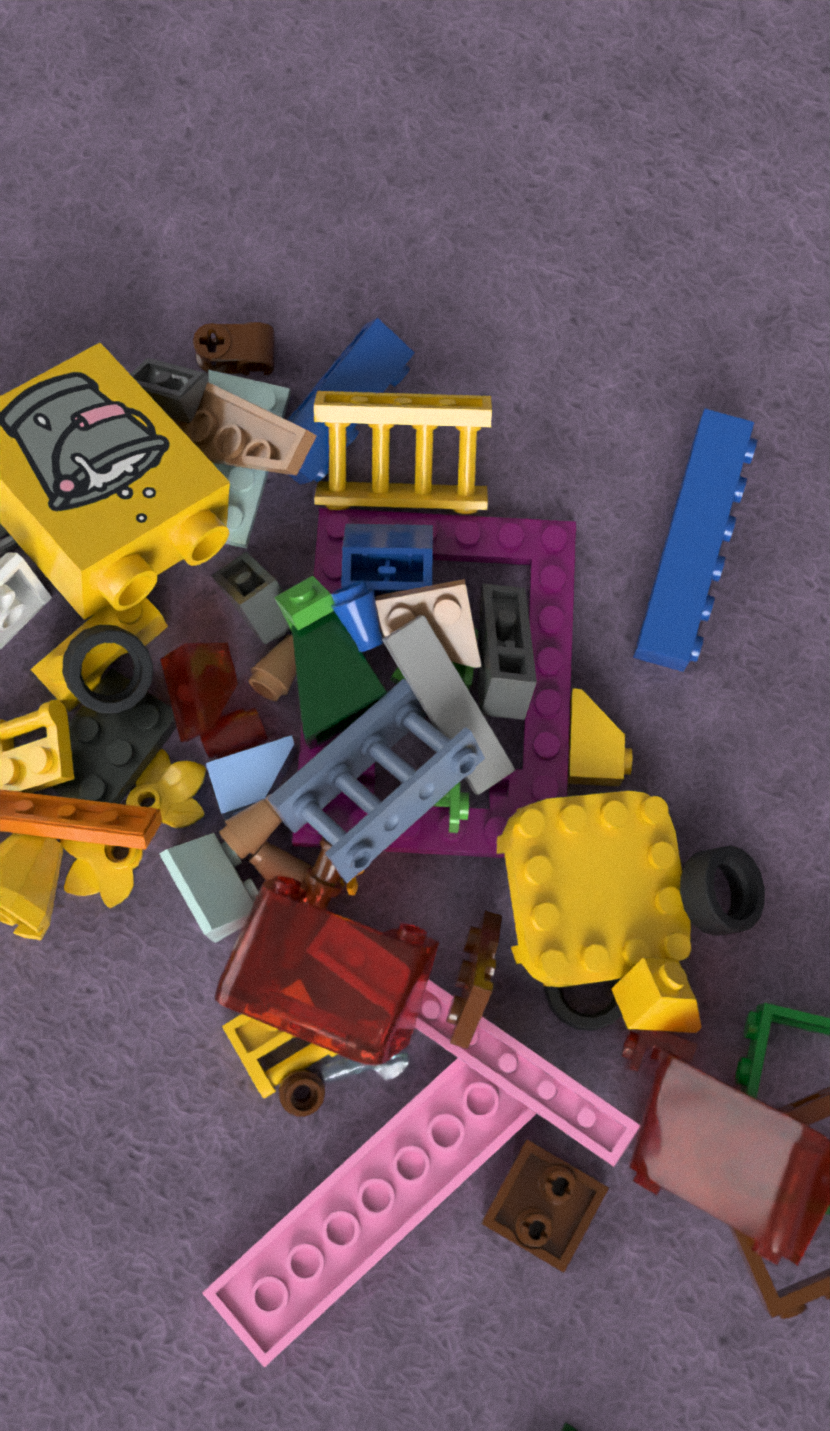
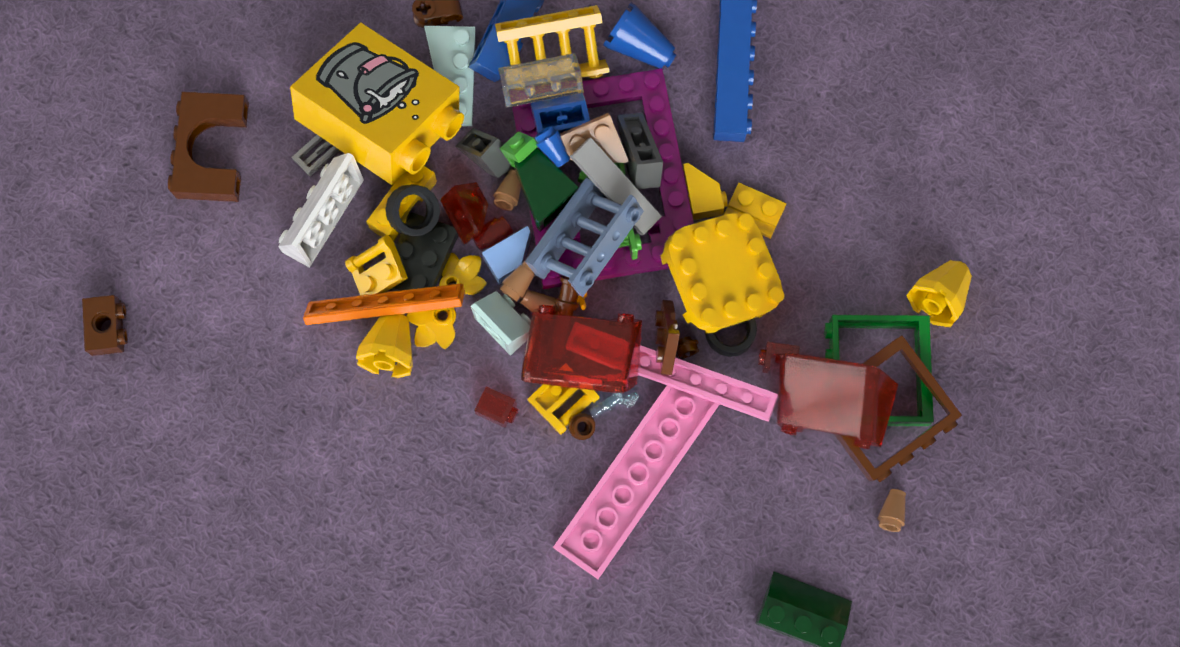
camera: 15 degrees left, 0 degrees up
dark grey slope [130,358,209,423] -> none
medium nougat wing [172,382,317,476] -> none
reddish brown plate [481,1139,609,1273] -> none
yellow slope [611,957,702,1033] -> none
black tyre [680,845,765,936] -> none
none -> clear red brick [474,386,519,428]
none -> clear brick [498,53,584,108]
none -> blue cone [603,2,676,69]
none -> reddish brown plate [676,336,699,359]
none -> yellow plate [724,183,787,239]
none -> medium nougat cone [877,489,906,532]

